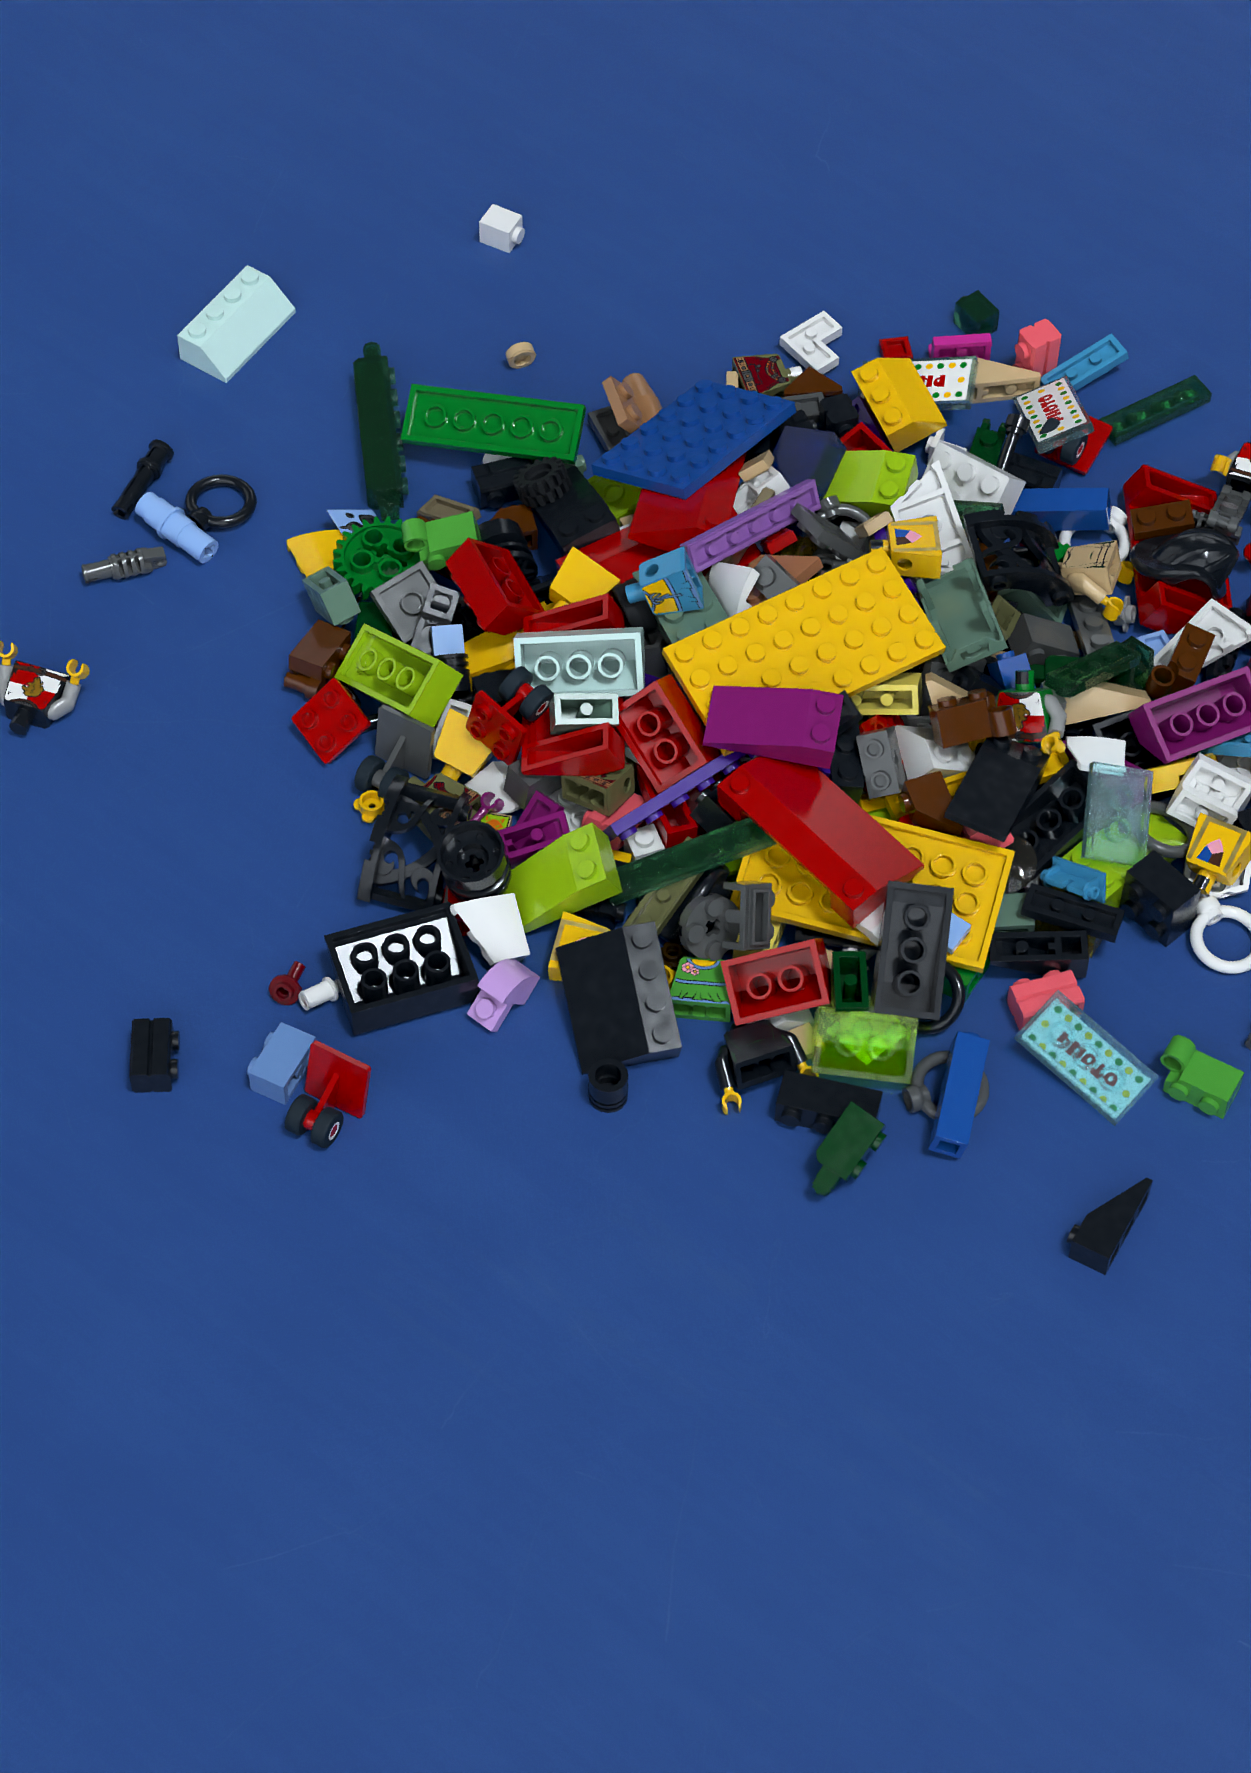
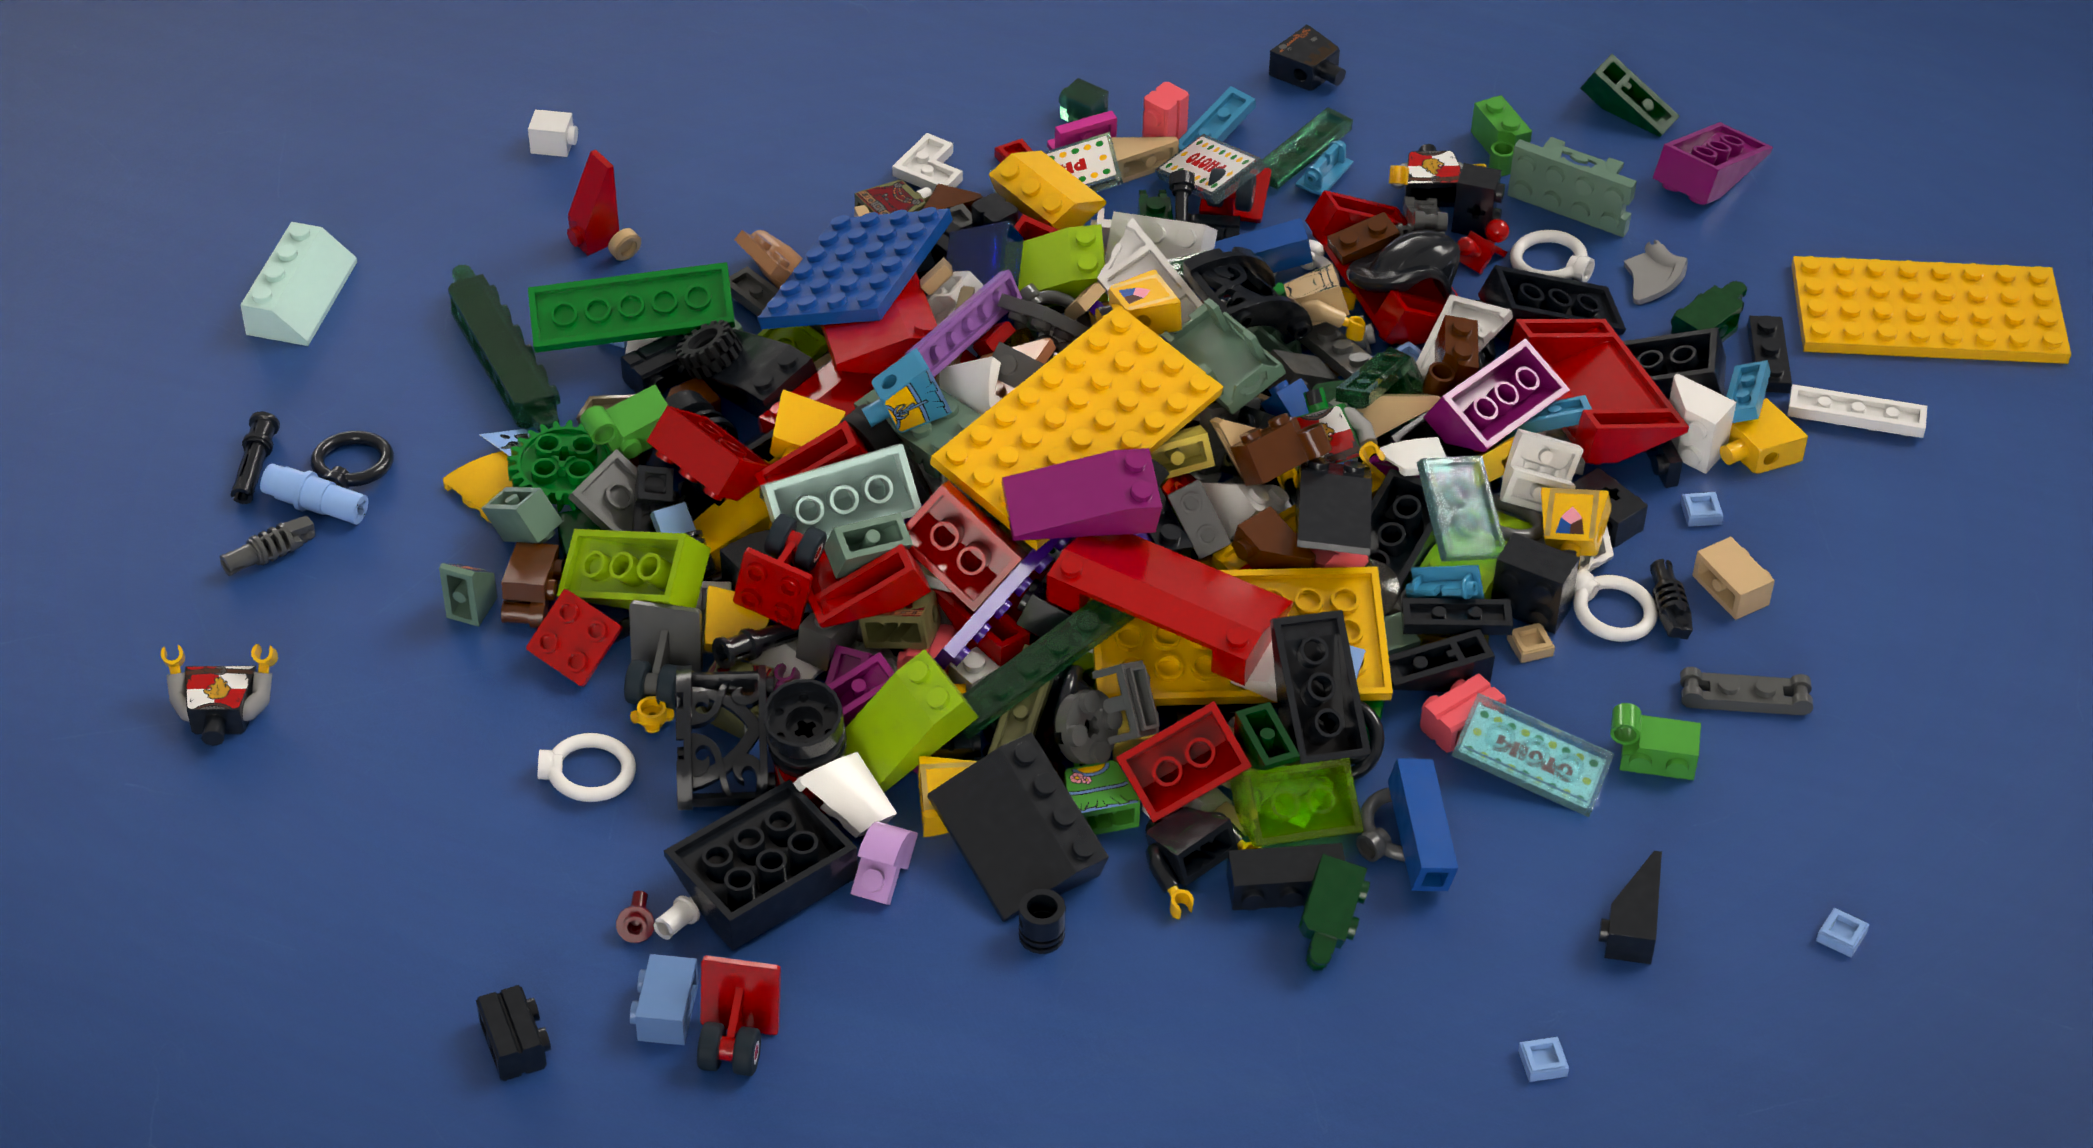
camera: 20 degrees left, 10 degrees down
none -> sand green slope [439,563,498,627]
none -> white piece [538,733,636,802]
none -> red slope [567,149,619,256]
none -> black pin [712,612,810,670]
none -> black torso [1269,24,1346,91]
none -> dark azure hinge [1295,140,1354,196]
none -> tan tile [1507,623,1555,663]
none -> light blue tile [1518,1037,1569,1082]

